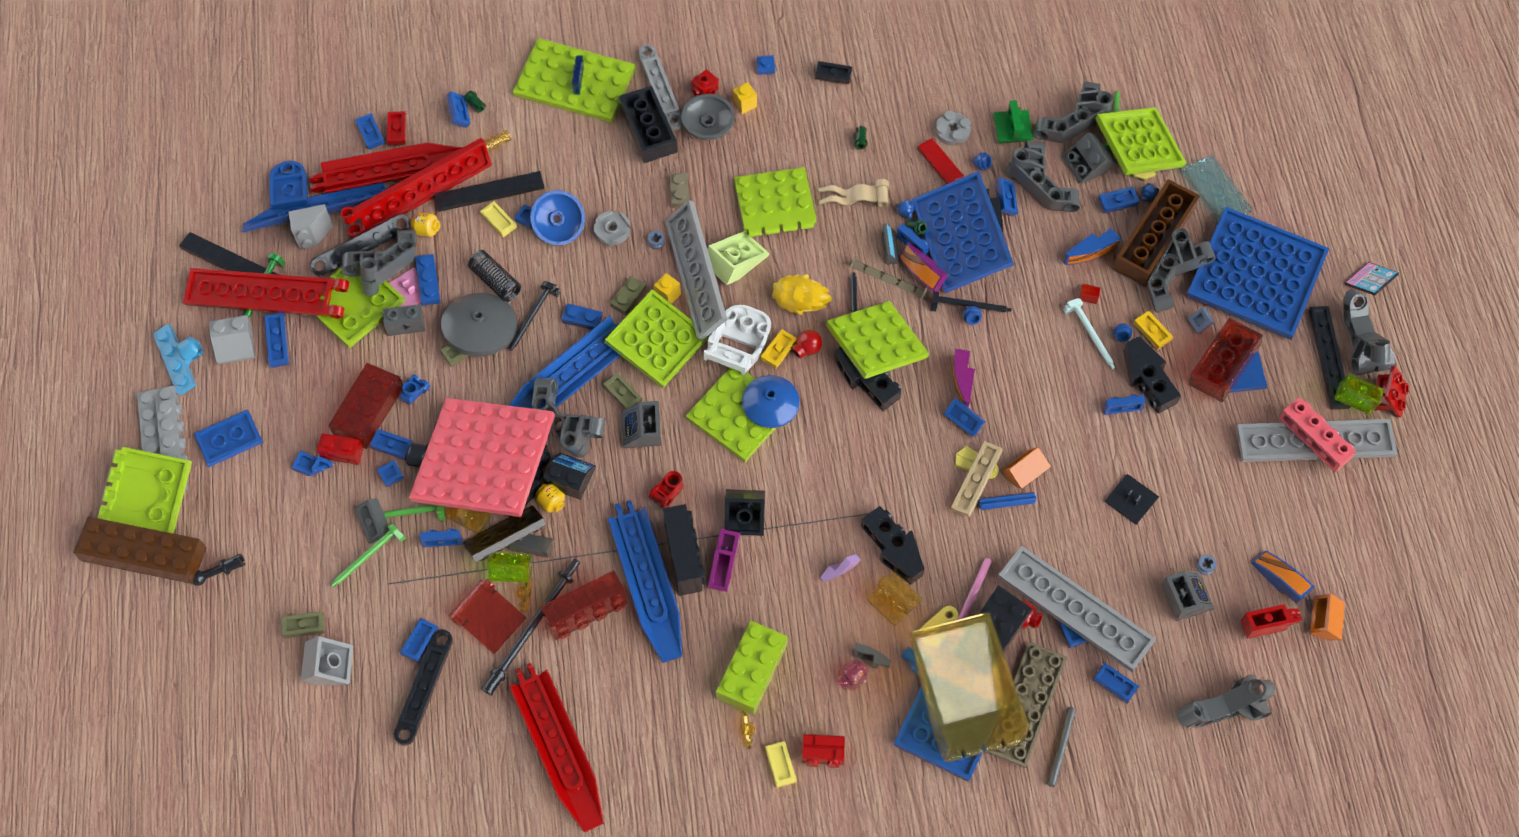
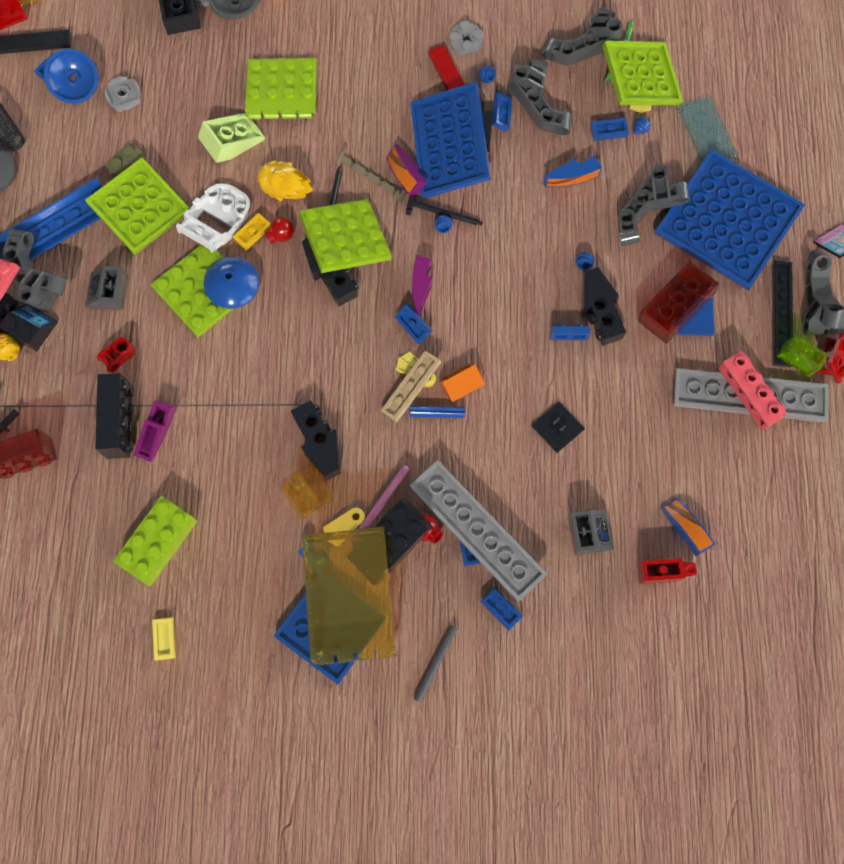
camera: 10 degrees right, 10 degrees up
light yellow tile [480,201,517,237] -> none
black piece [509,281,560,351] -> none
blue plate [562,303,603,330] -> none
olive plate [603,373,642,410] -> none
blue hinge [608,500,682,663] -> none
sand blue bush [648,231,665,249] -> none
yellow brick [654,273,681,304] -> none
light grey plate [665,200,728,340] -> none
dark tan plate [670,173,690,208] -> none
black slope [724,489,765,536] -> none
clear yellow piece [740,711,755,749] -> none
red brick [802,734,845,768] -> none
tan flag [818,179,889,207] -> none
lavender slope [820,554,861,582] -> none
clear pink head [838,660,868,691] -> none
dark green pin [854,126,868,150] -> none
dark grey slope [854,643,891,669] -> none
dark grey slope [882,223,900,264] -> none
blue plate [896,224,929,256] -> none
blue plate [897,199,914,219] -> none
dark green pin [905,219,927,235] -> none
dark tan plate [987,642,1067,768] -> none
green bracket [993,100,1033,143] -> none
dark grey slope [1062,132,1116,183] -> none
light aqua piece [1063,298,1115,369] -> none
red slope [1079,283,1100,304] -> none
reddish brown brick [1112,179,1200,286] -> none
yellow plate [1133,311,1173,350] -> none
dark grey connector [1176,675,1275,728] -> none
sand blue plate [1188,307,1215,334] -> none
sand blue bush [1197,555,1217,575] -> none
orange brick [1310,593,1345,640] -> none

